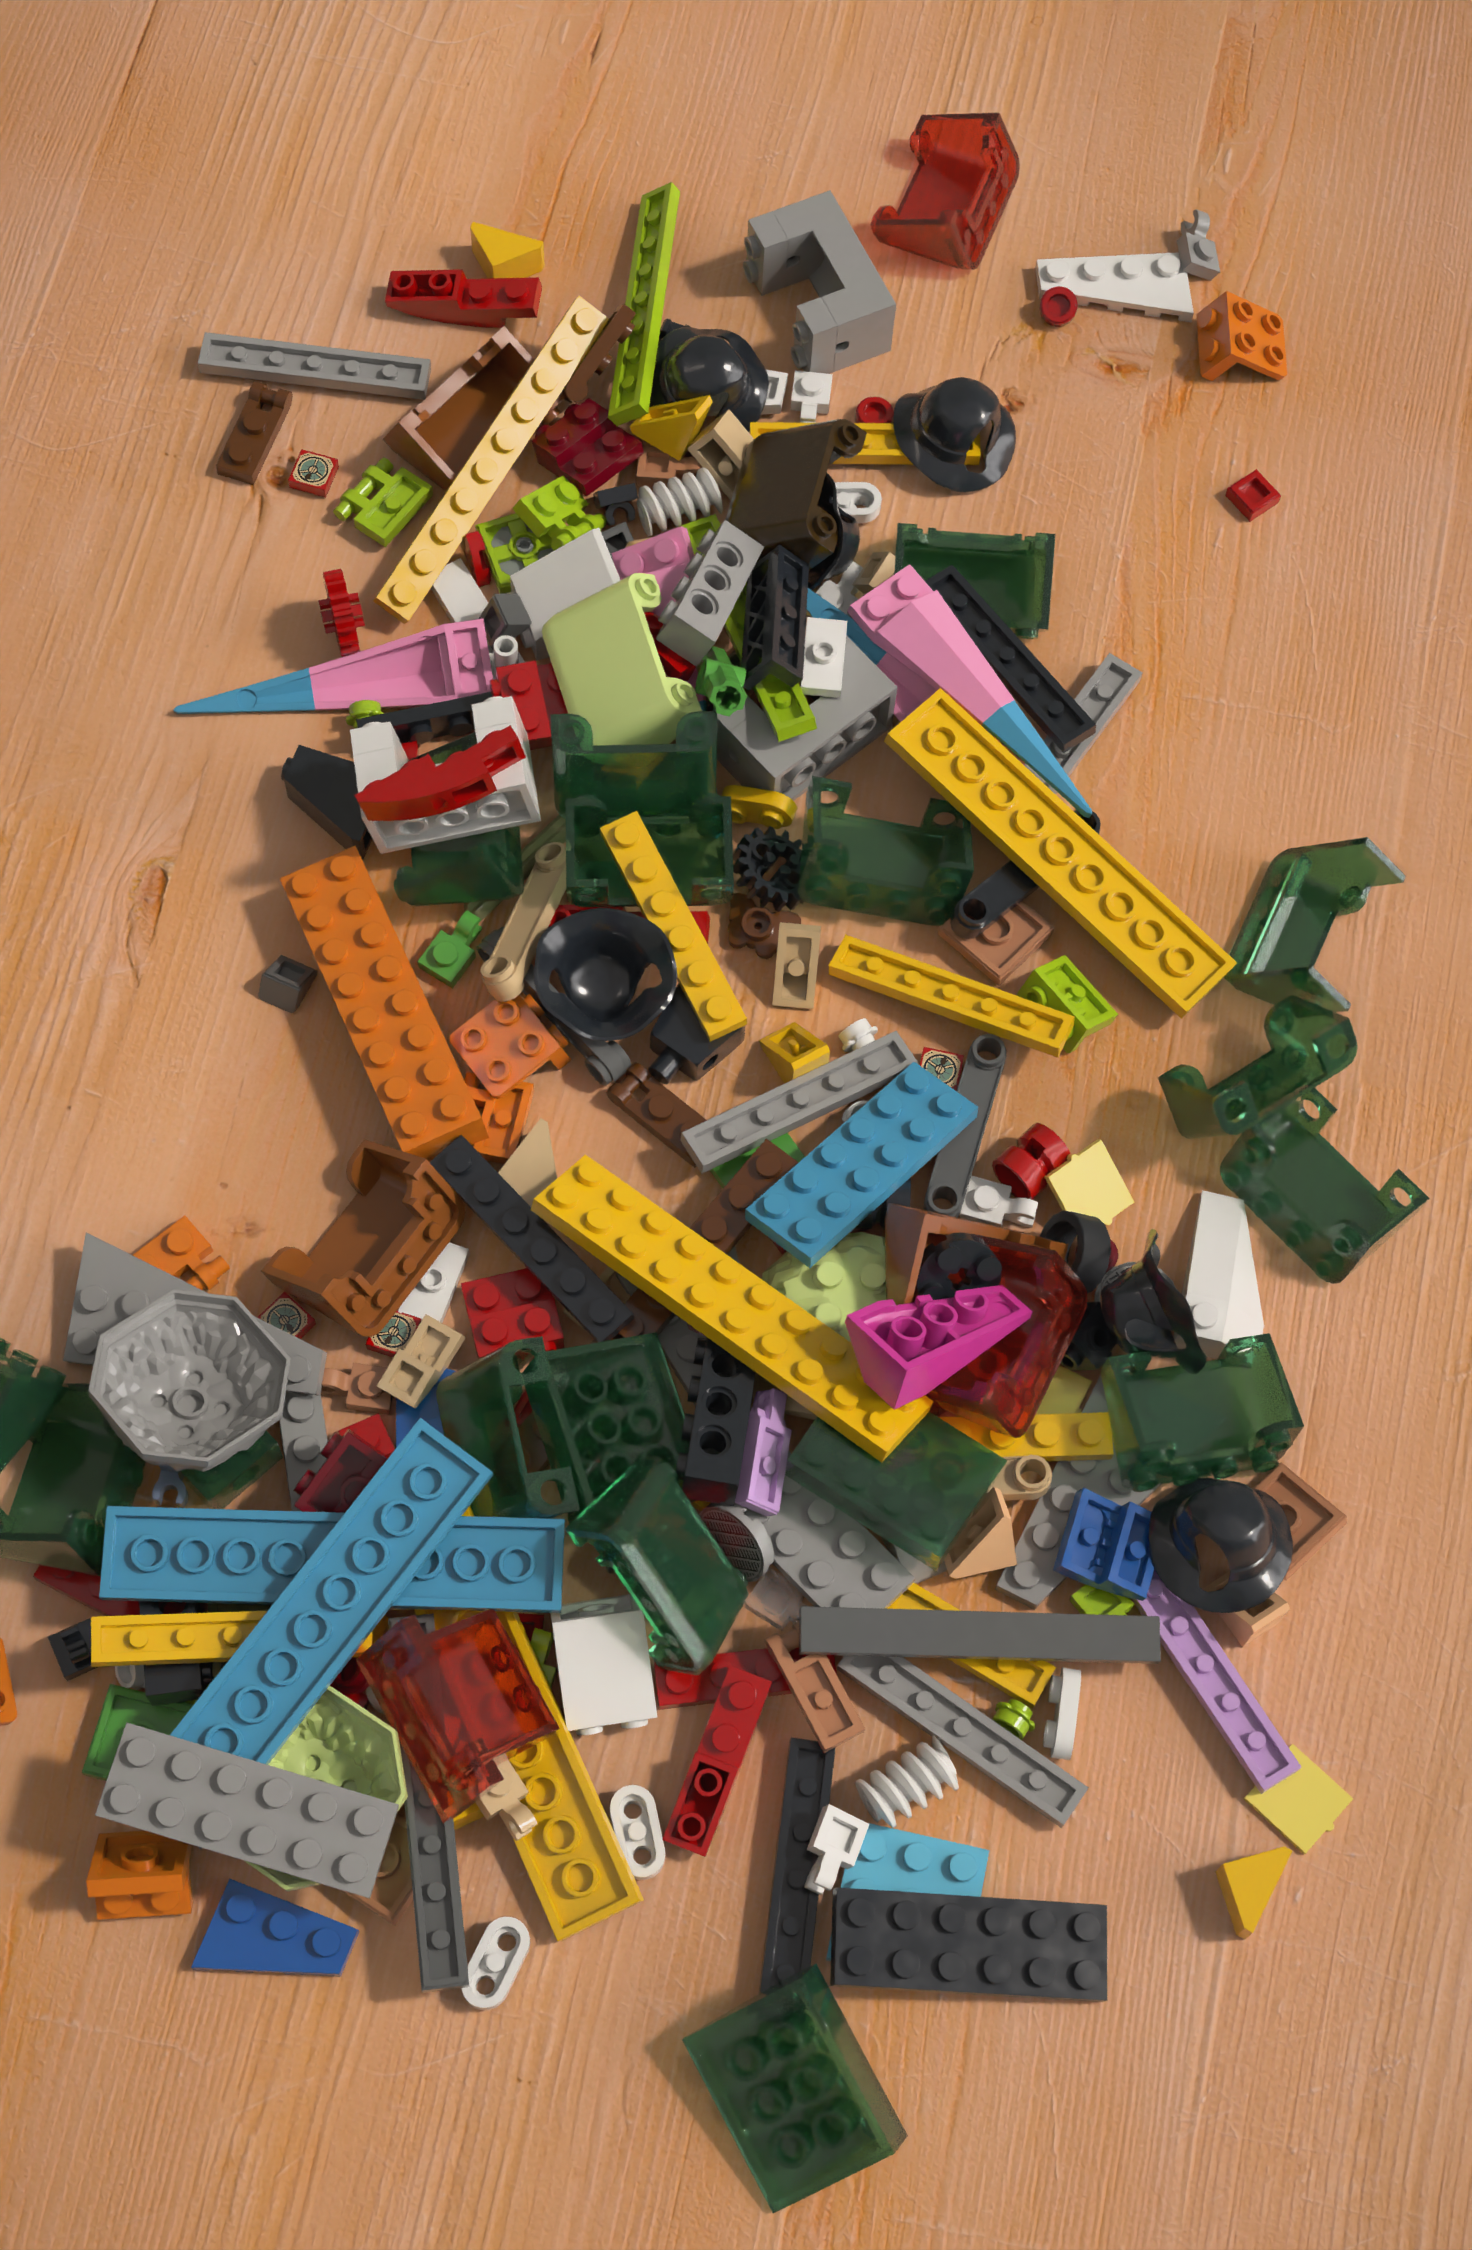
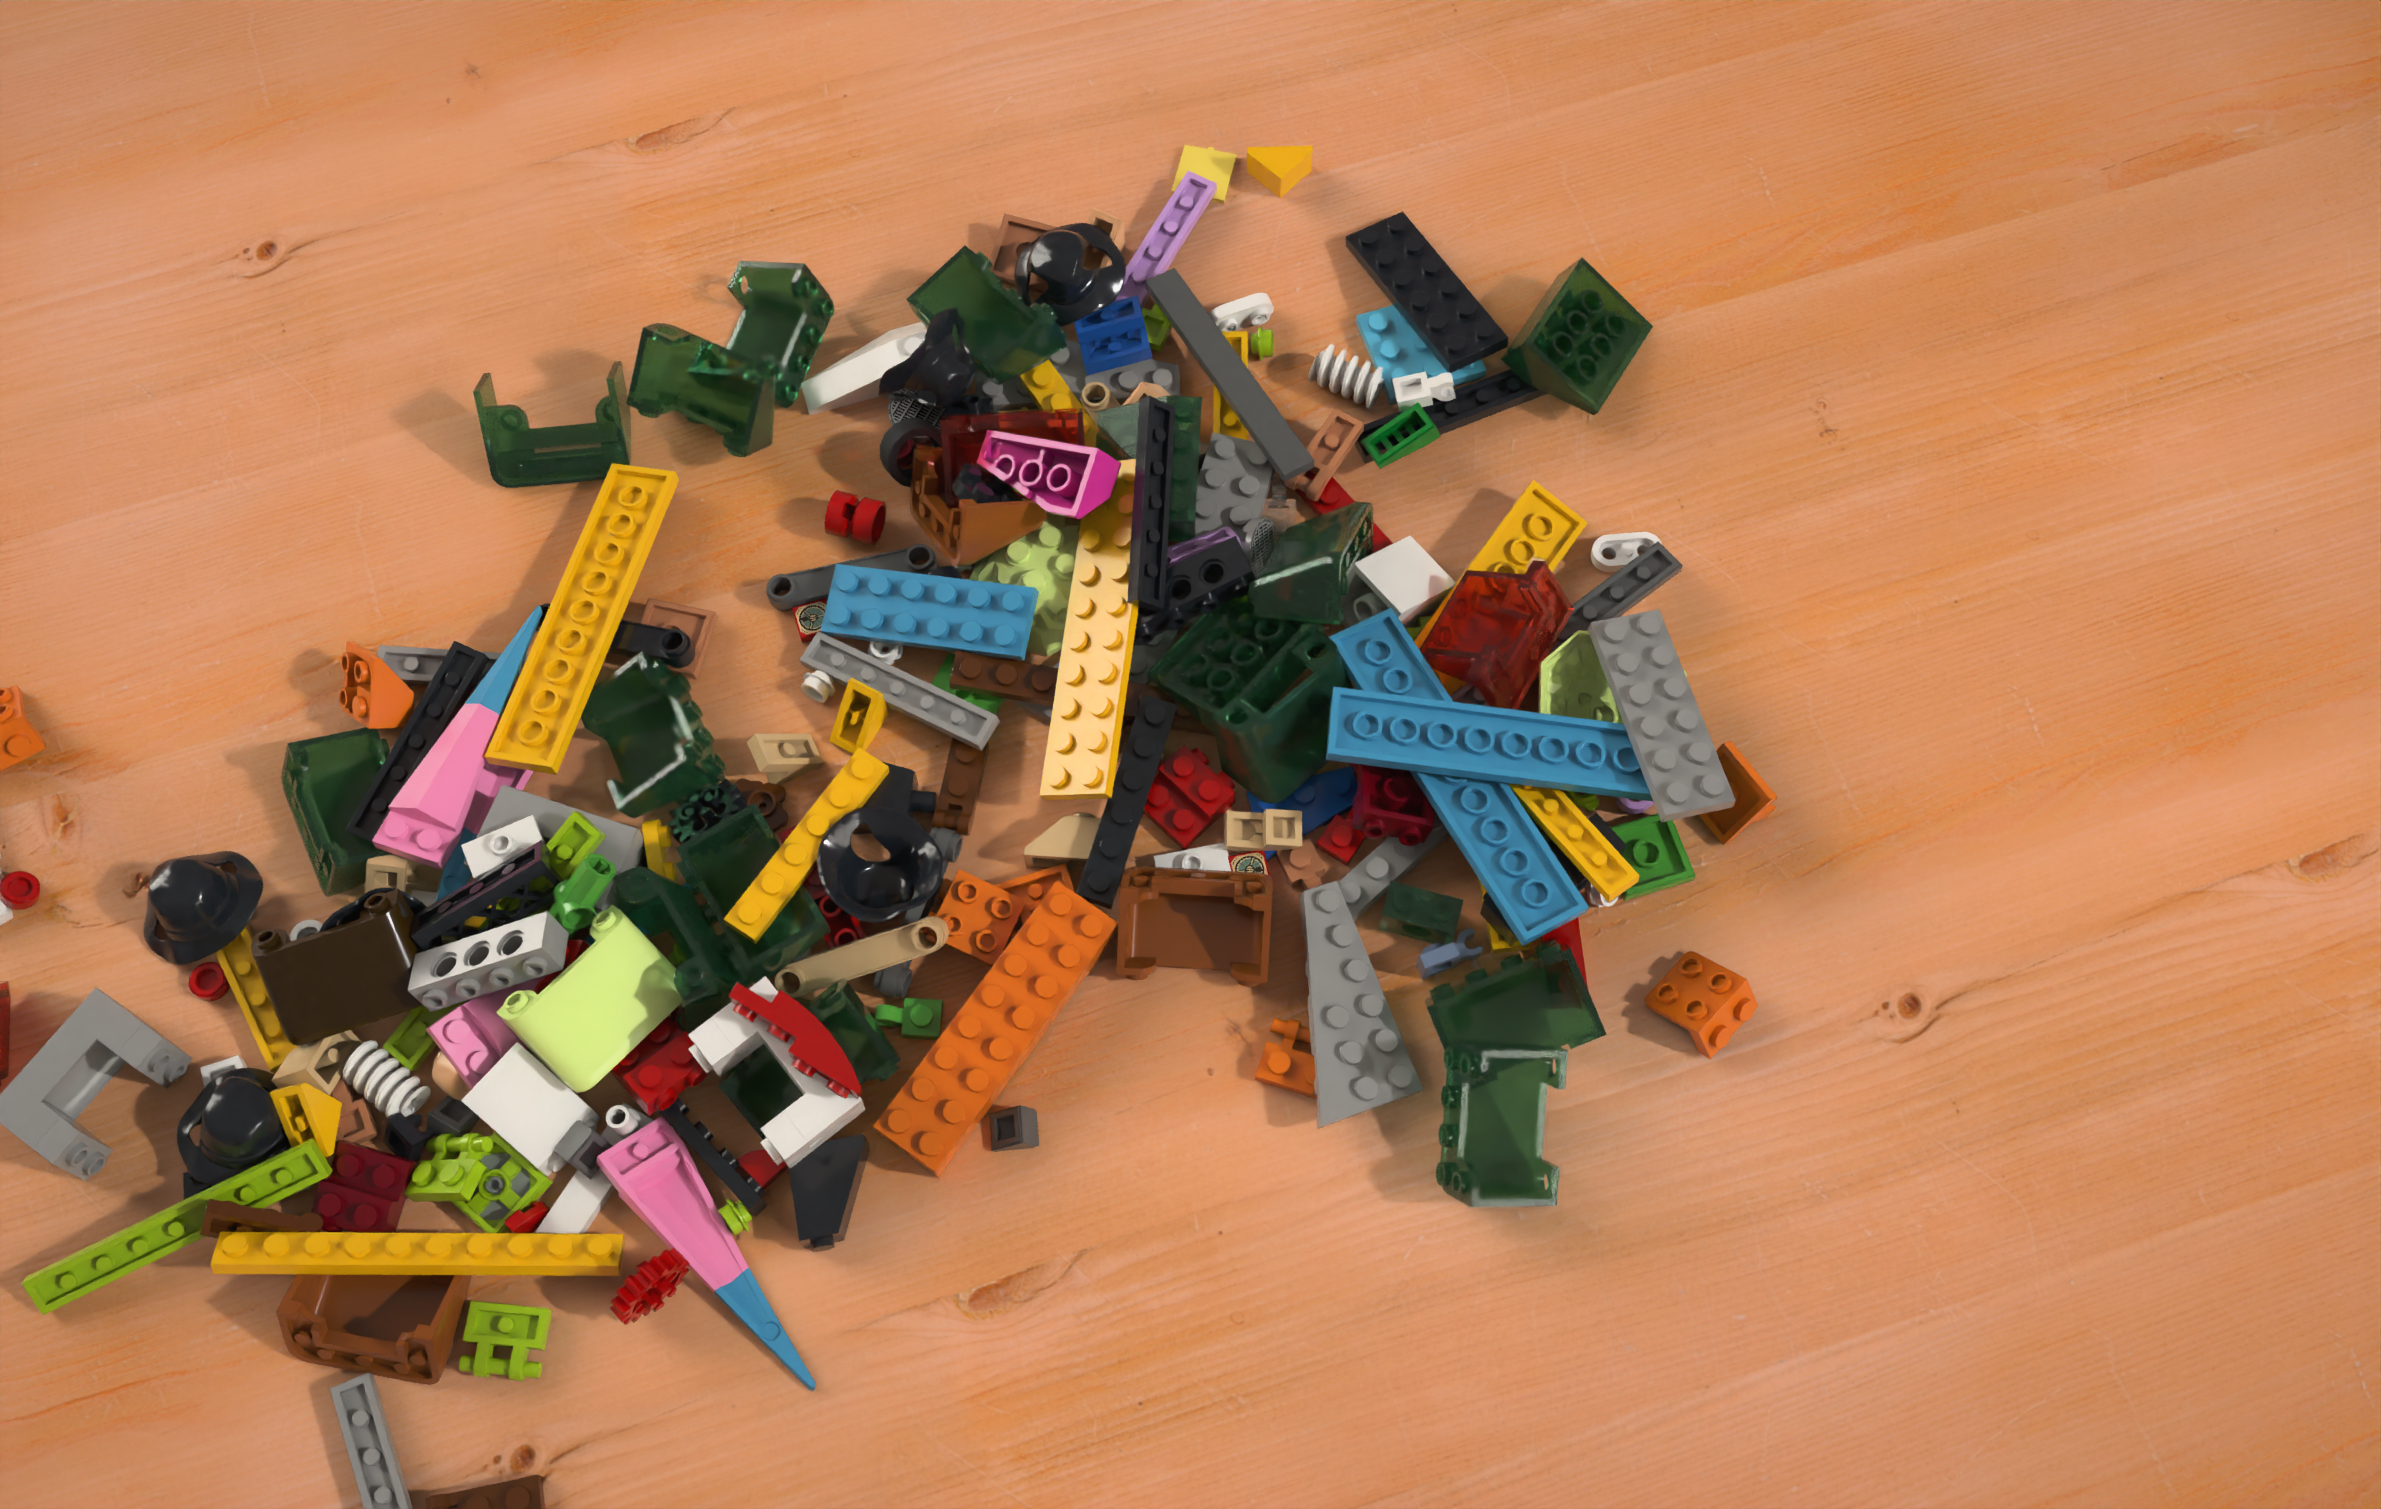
camera: 115 degrees left, 0 degrees up
black tile [48,1618,98,1681] -> none
light grey rock [88,1289,291,1472] -> none
blue wing [191,1879,359,1977] -> none
tile [257,1291,316,1339] -> none
tile [288,449,339,498] -> none
red slope [385,269,542,328] -> none
yellow slope [470,222,545,278] -> none
white plate [610,1785,665,1880] -> none
red slope [662,1665,773,1857] -> none
white plate [790,370,833,423] -> none
yellow plate [828,934,1075,1058] -> none
light grey plate [837,1656,1089,1828] -> none
white plate [960,1176,1038,1228] -> none
lime bracket [1017,955,1118,1053] -> none
light yellow piece [1045,1139,1134,1237] -> none
red tile [1225,469,1281,522] -> none
none -> orange slope [339,641,414,729]
none -> black plate [1127,396,1175,612]
none -> green slope [1360,402,1441,469]

